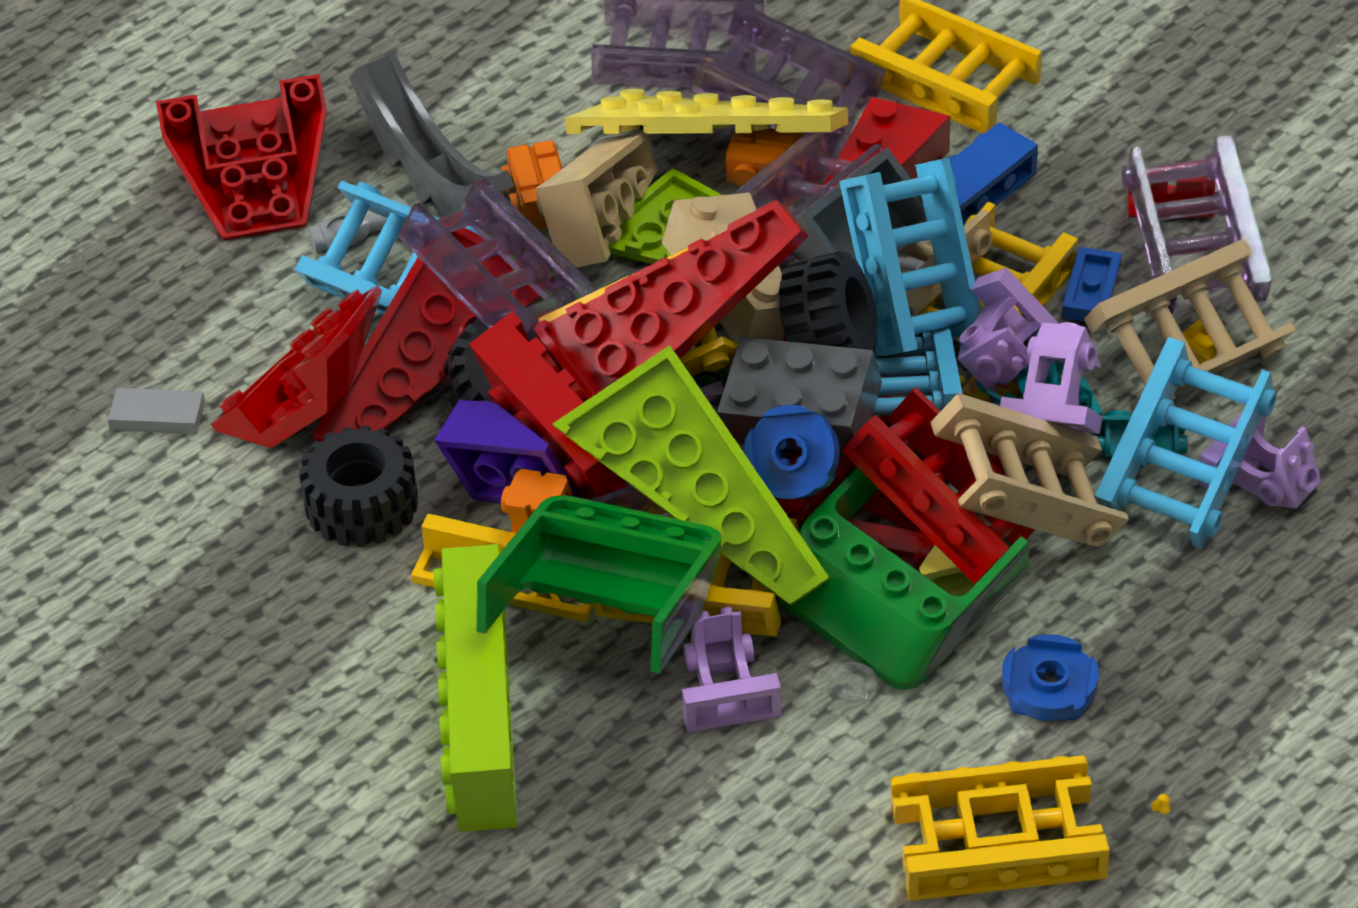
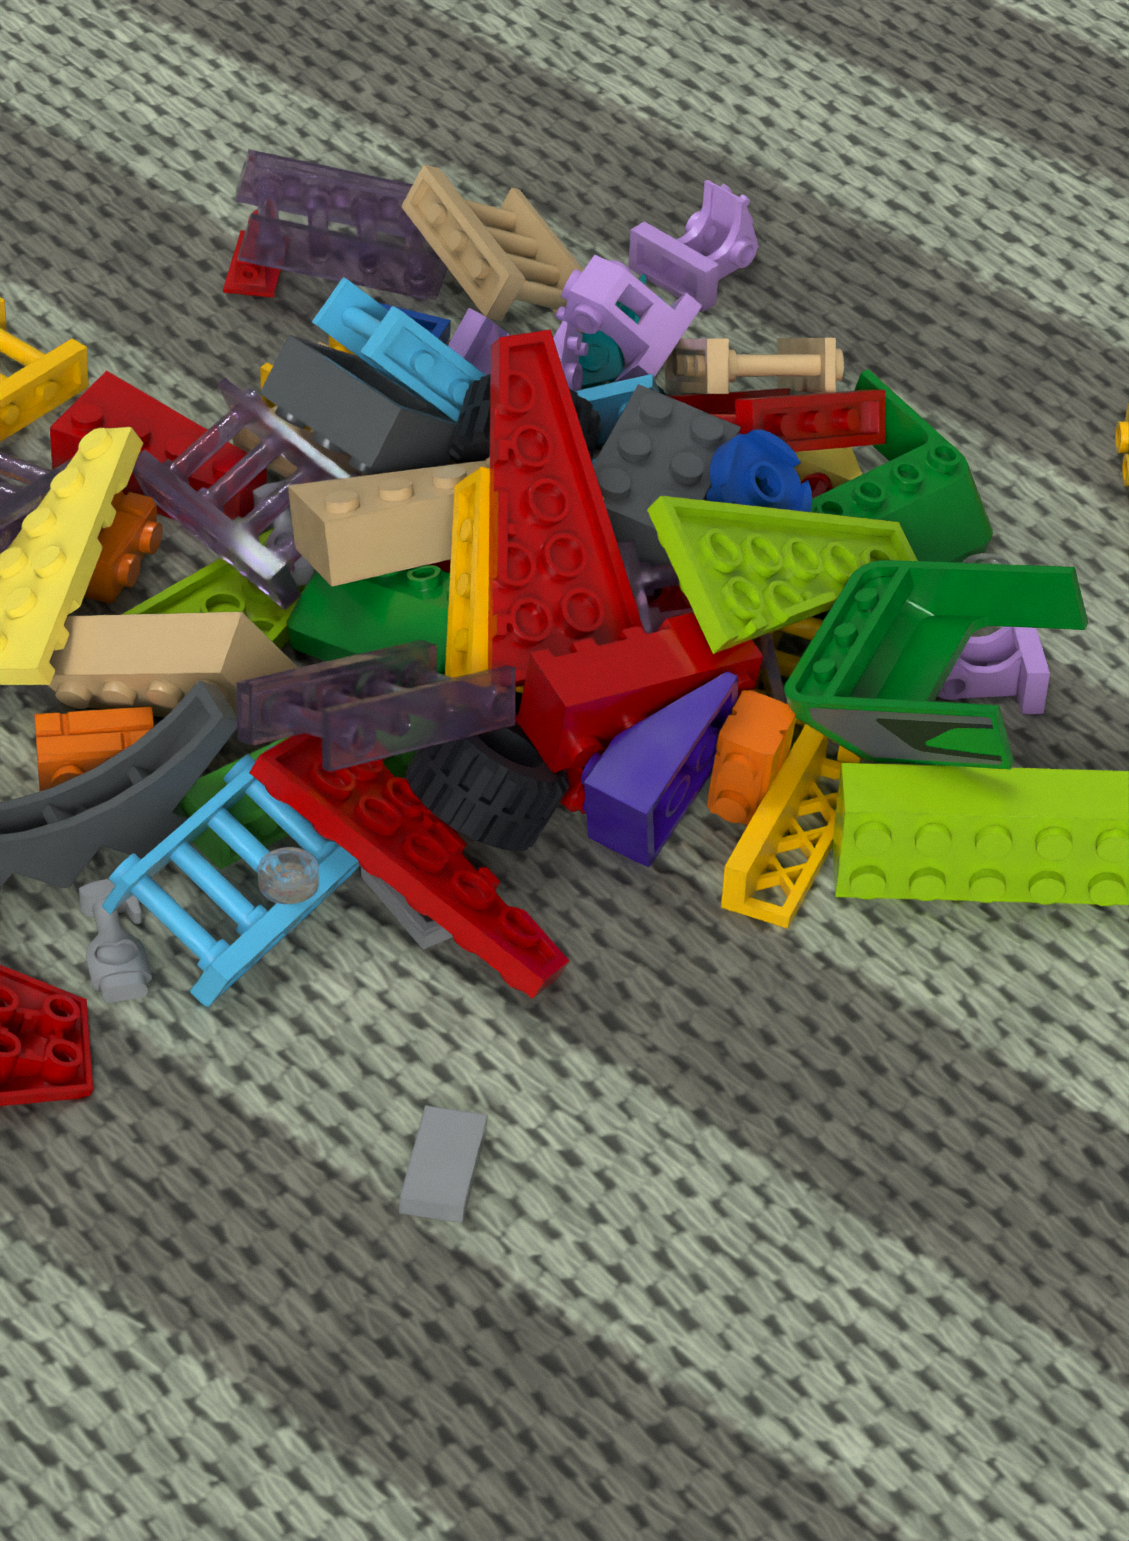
camera: 90 degrees left, 5 degrees down
red wedge [210,285,382,448] -> none
black tyre [299,426,418,547] -> none
blue brick [949,122,1038,226] -> none
blue plate [1002,634,1099,721] -> none
medium azure fence [1095,337,1277,549] -> none
none -> clear tile [257,847,320,904]

